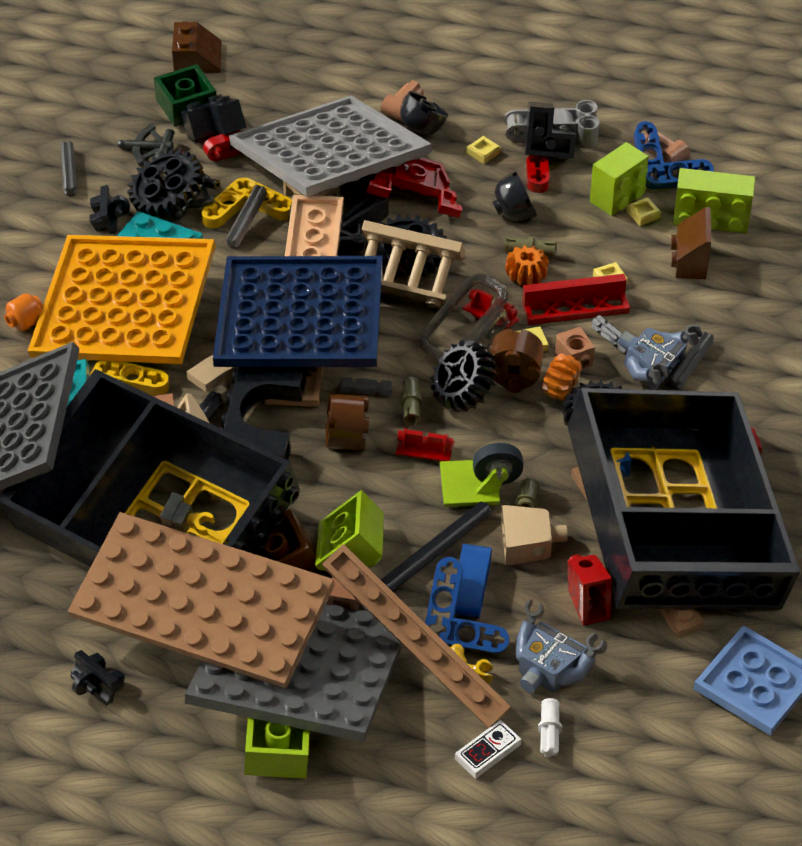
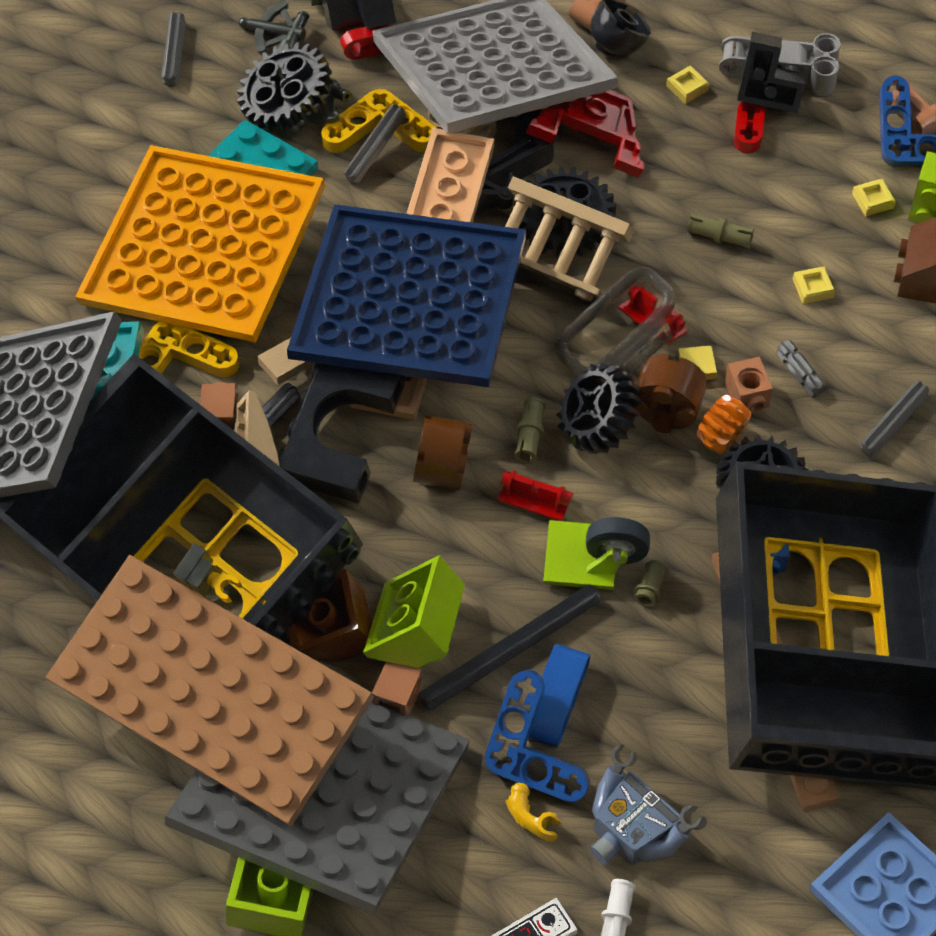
camera: 10 degrees right, 10 degrees up
orange head [4,293,43,332] -> none
black hips [70,650,125,706] -> none
black hips [90,185,130,234] -> none
medium nougat plate [322,544,511,728] -> none
dark grey axle [340,377,392,396] -> none
black cylinder [492,171,537,222] -> none
tan torso [501,505,567,565] -> none
orange gear [505,245,549,286] -> none
red fence [522,274,630,325] -> none
red torso [568,554,612,626] -> none
lime brick [590,142,649,216] -> none
torso [618,324,703,390] -> none

